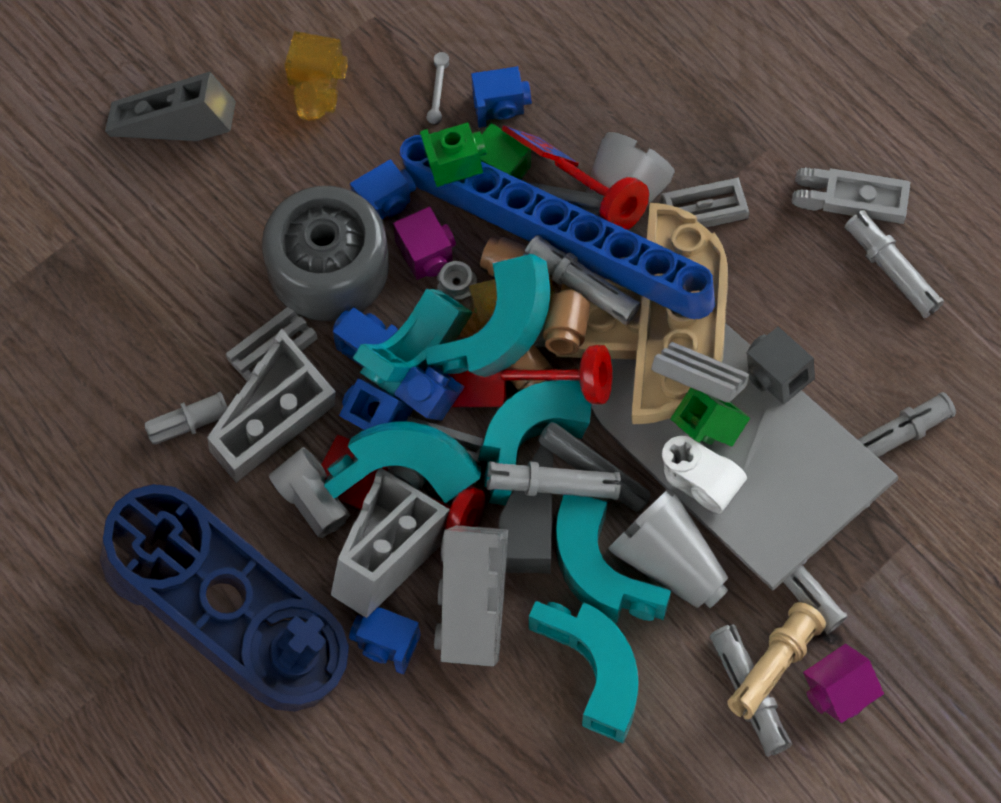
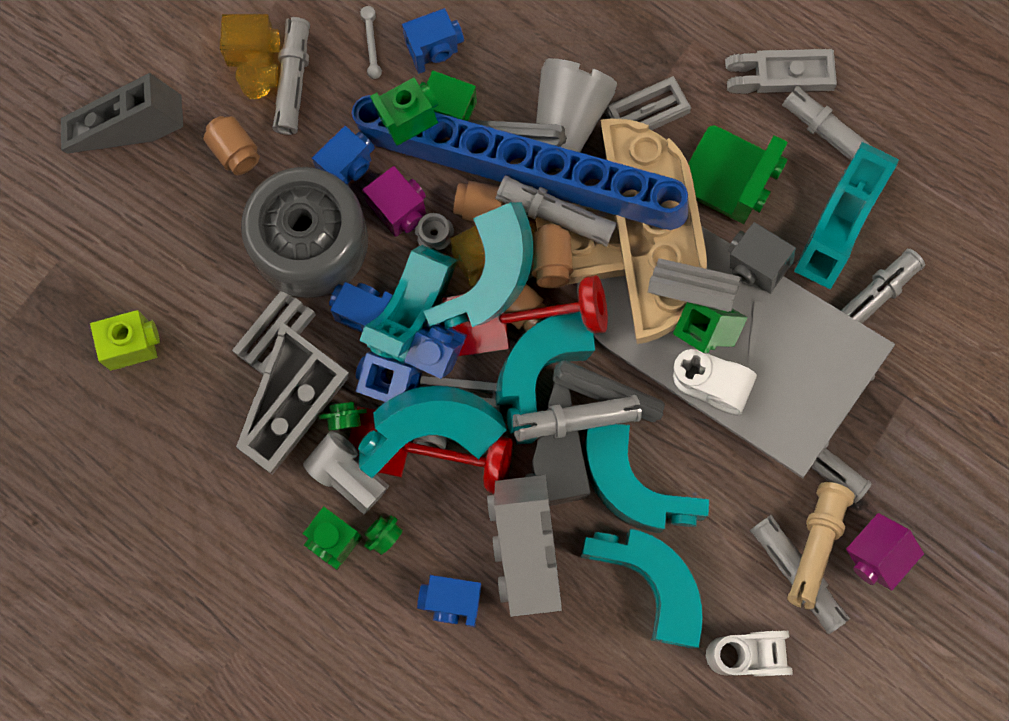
camera: 15 degrees left, 10 degrees up
dark blue beam [100,484,349,712] -> none
light grey axle [145,391,228,444] -> none
light grey wedge [331,468,450,618] -> none
red piece [501,125,649,230] -> none
light grey cone [608,487,728,608] -> none
none -> lime brick [90,310,160,371]
none -> medium nougat brick [203,116,260,175]
none -> light grey pin [272,17,310,135]
none -> green brick [303,506,362,570]
none -> green plate [319,402,367,431]
none -> green plate [364,515,403,555]
none -> green bracket [688,125,788,224]
none -> white piece [706,631,793,676]
none -> teal arch [794,142,899,289]

